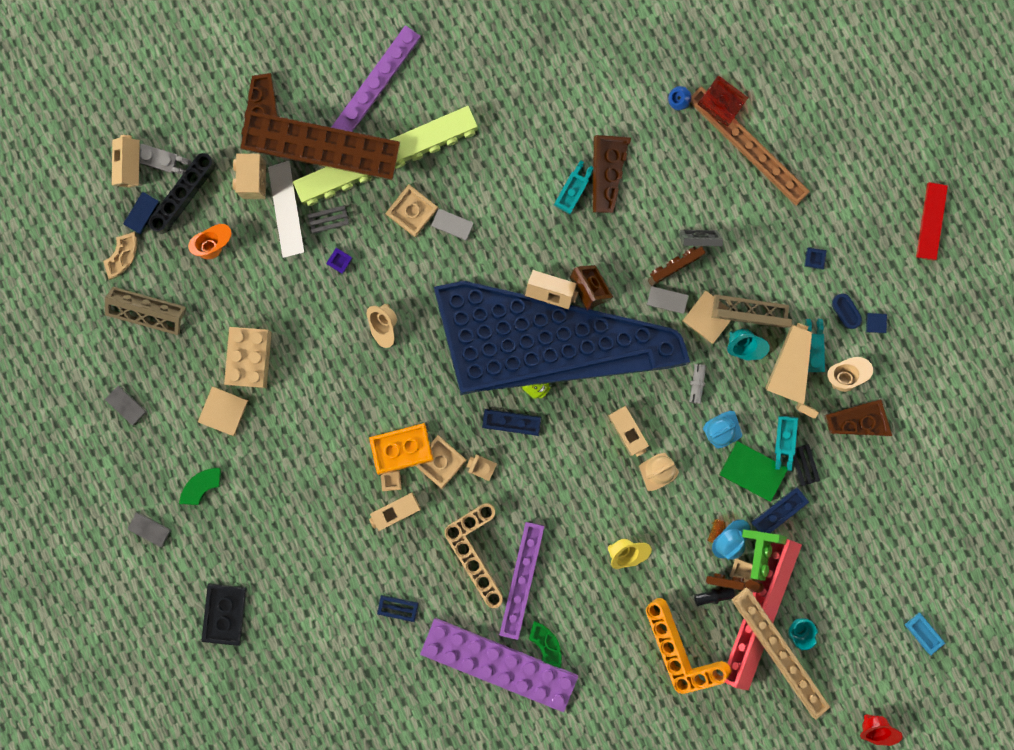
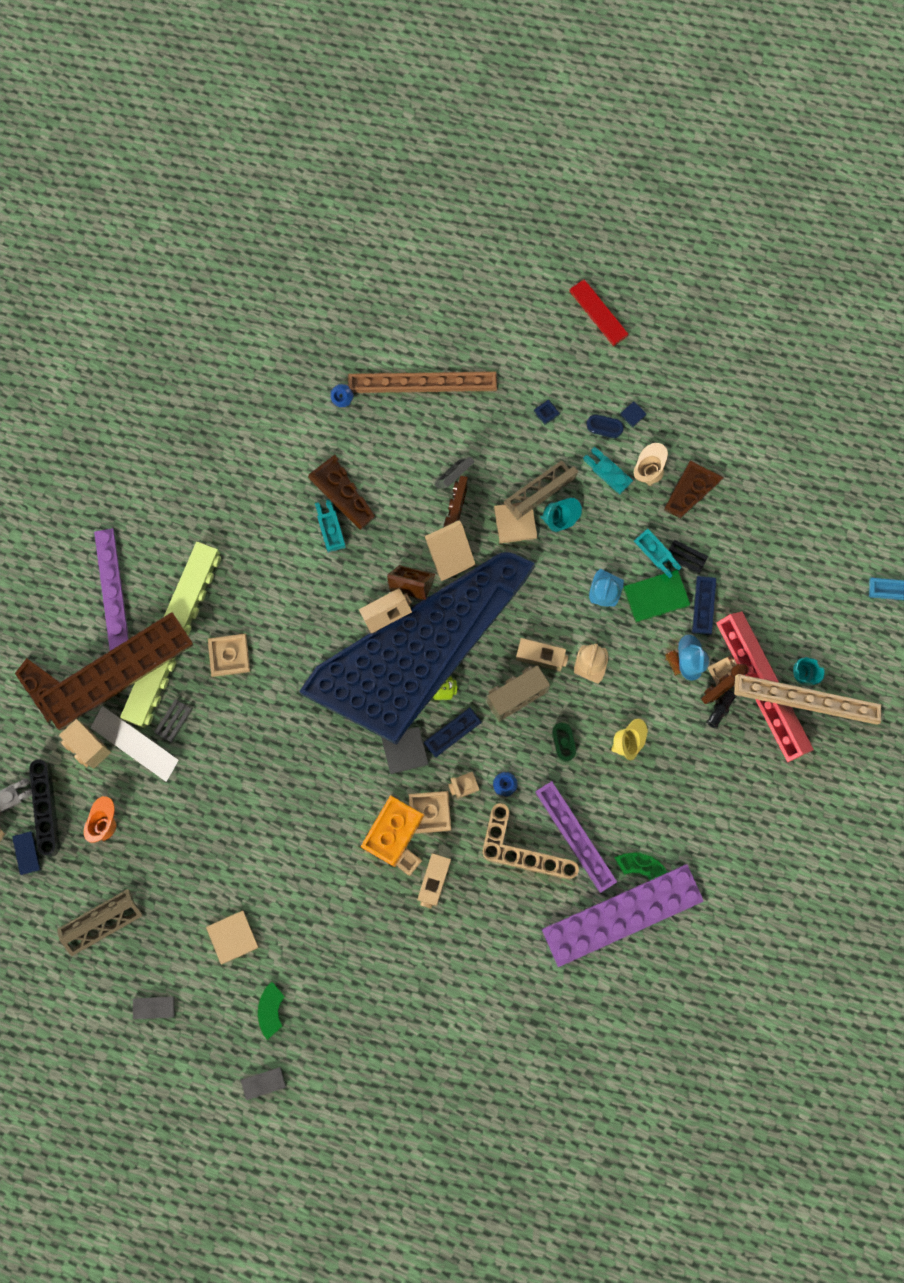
camera: 45 degrees left, 10 degrees down
tan tile [103,232,137,280] -> none
black tile [201,583,247,646] -> none
tan brick [224,327,272,388] -> none
dark purple plate [326,248,353,274] -> none
tan piece [366,304,397,348] -> none
dark blue tile [377,595,419,622] -> none
light grey tile [431,208,474,241] -> none
light orange beam [646,598,731,694] -> none
light grey tile [647,286,689,314] -> none
light grey pin [689,364,707,404] -> none
clear red tile [697,75,748,127] -> none
bright green bracket [742,529,787,581] -> none
tan slope [766,323,812,404] -> none
tan tile [796,402,819,418] -> none
none -> dark grey tile [381,727,428,775]
none -> tan tile [424,520,476,581]
none -> dark tan brick [487,665,550,722]
none -> blue plate [493,772,518,797]
none -> dark green plate [552,722,576,762]

